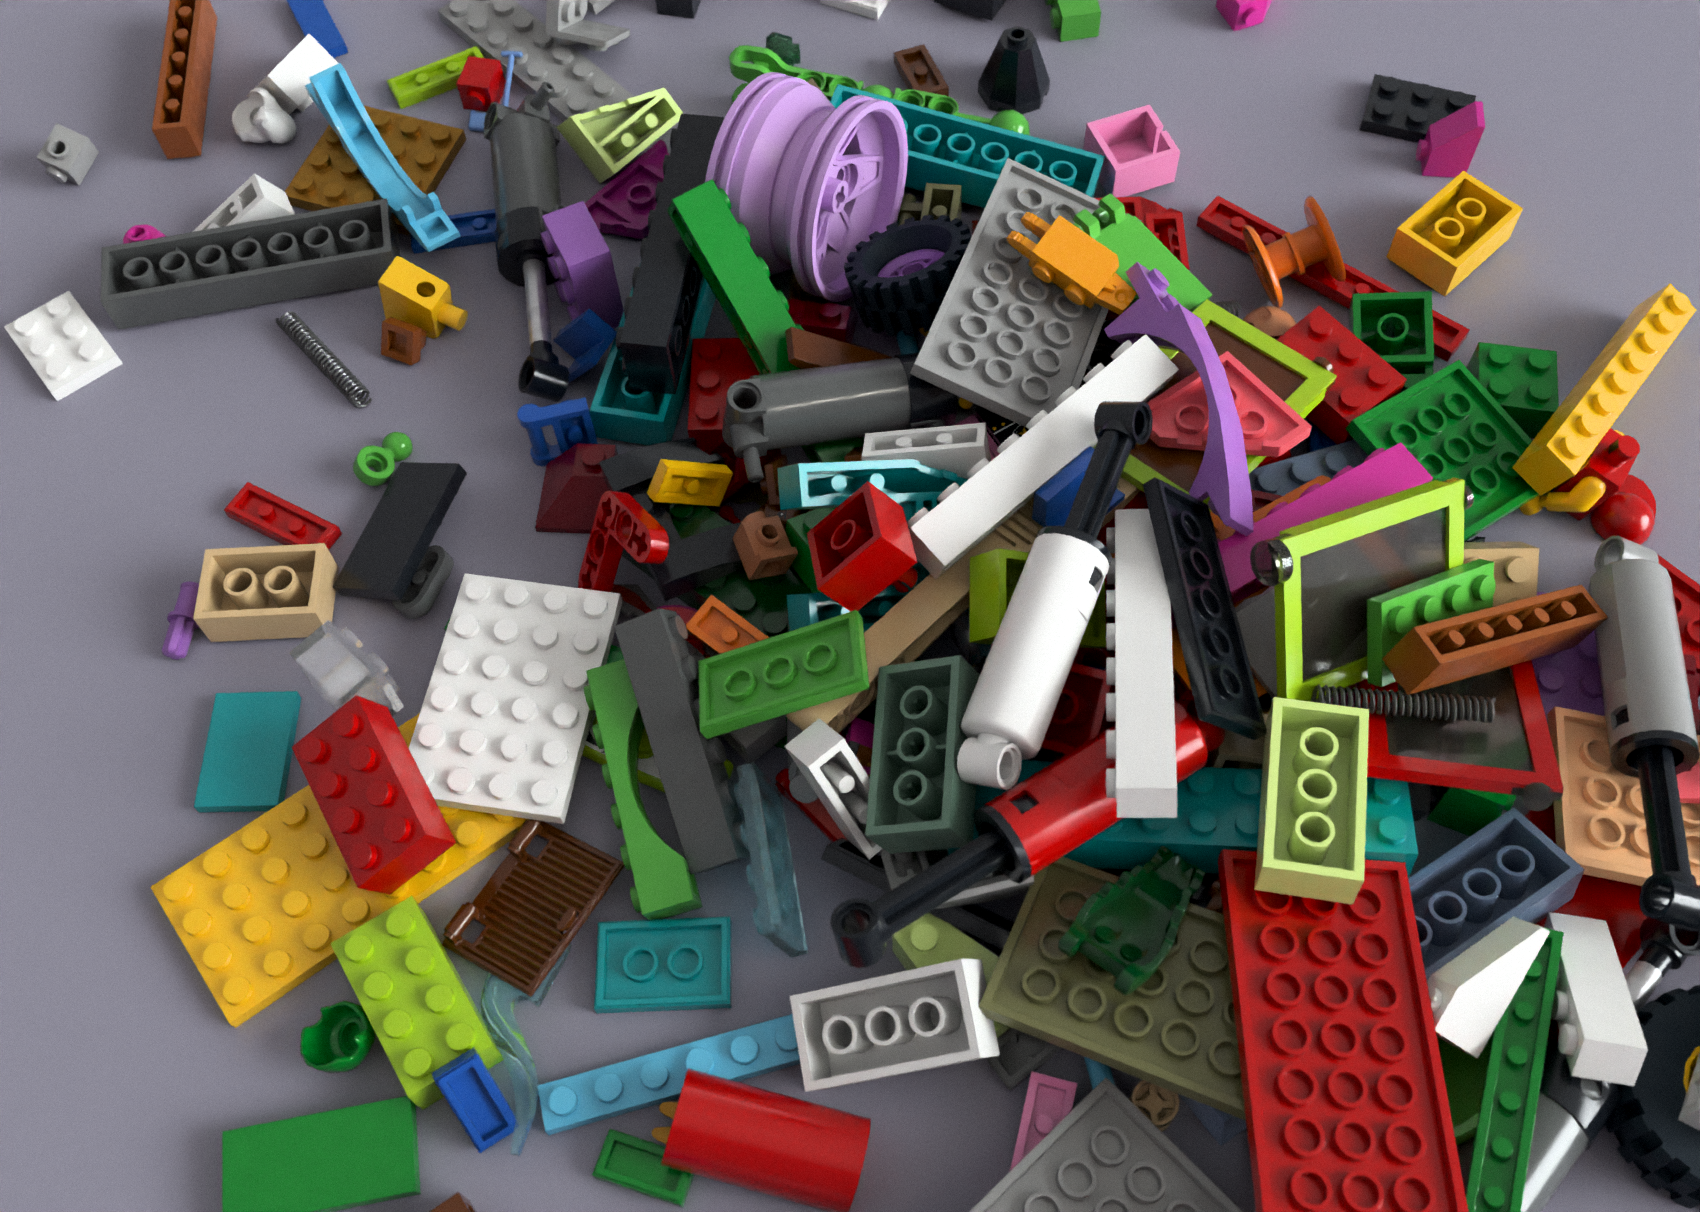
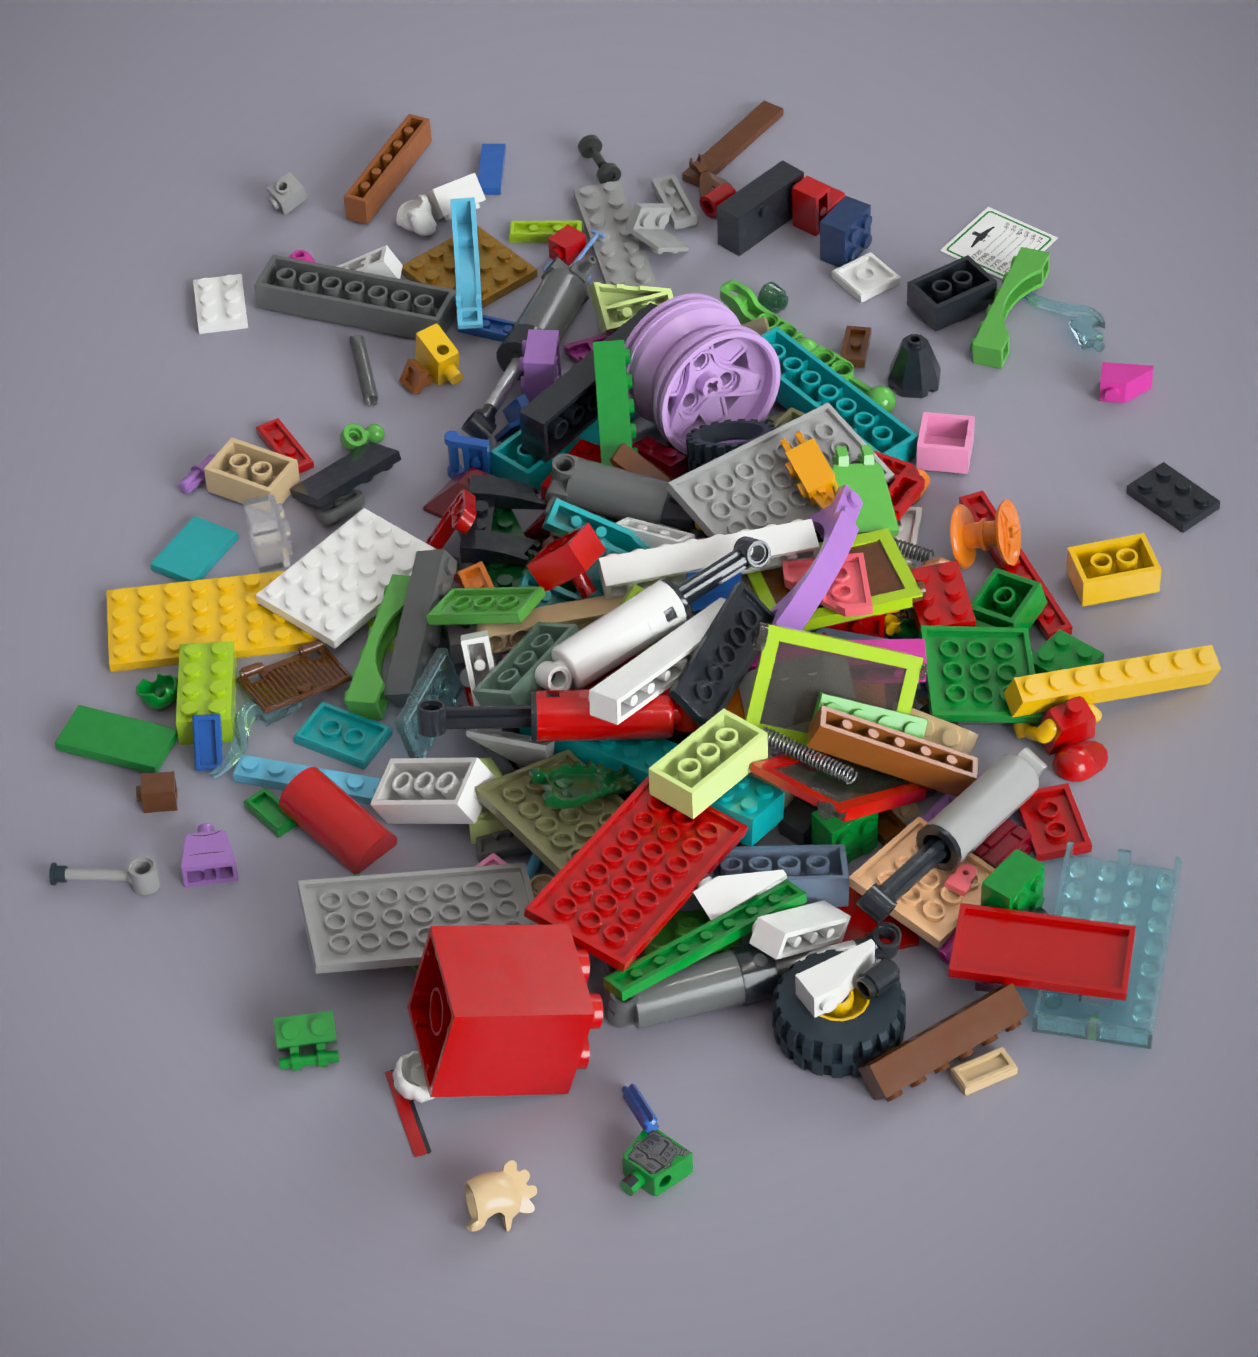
camera: 30 degrees right, 15 degrees down
red brick [292,695,456,895] -> none
yellow plate [647,459,733,507] -> none
nougat brick [732,511,798,580] -> none
dark pink slope [1416,101,1485,178] -> none

